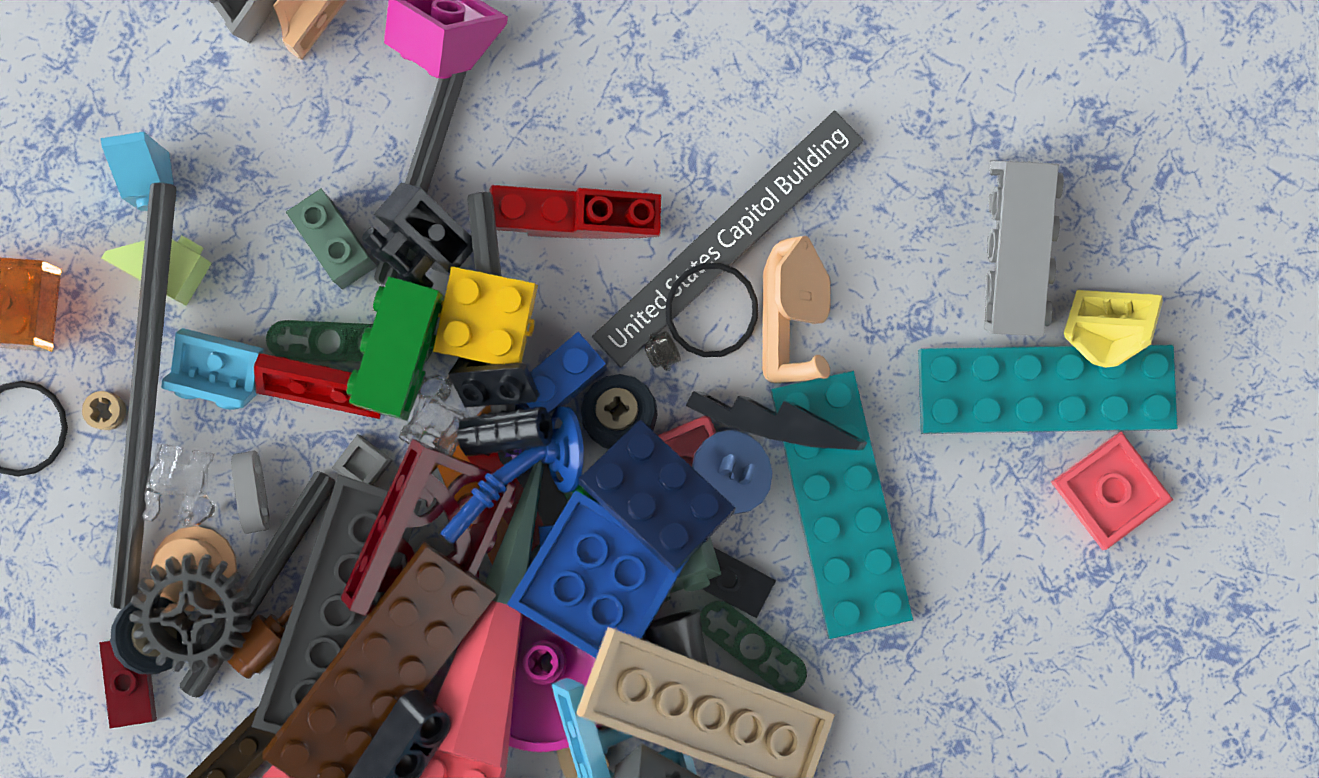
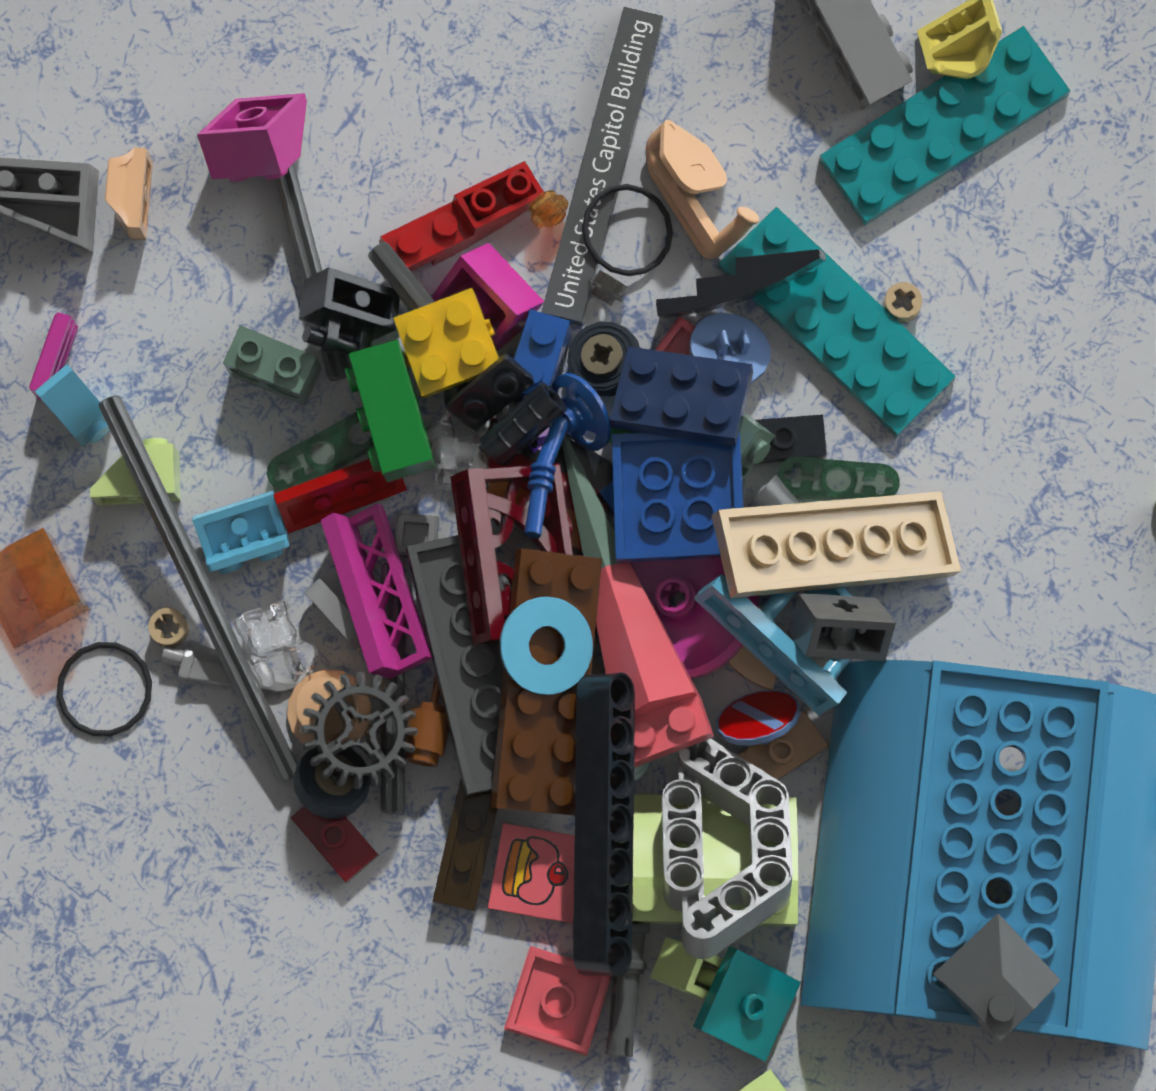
camera: 25 degrees left, 5 degrees down
coral tile [1051,431,1173,550] -> none
none -> dark pink tile [29,312,78,400]
none -> light grey bar [161,640,299,693]
none -> dark pink fence [321,504,433,679]
none -> dark pink slope [431,243,545,352]
none -> medium azure gear [500,597,593,695]
none -> clear orange plate [528,190,569,228]
none -> tan bush [883,282,922,323]

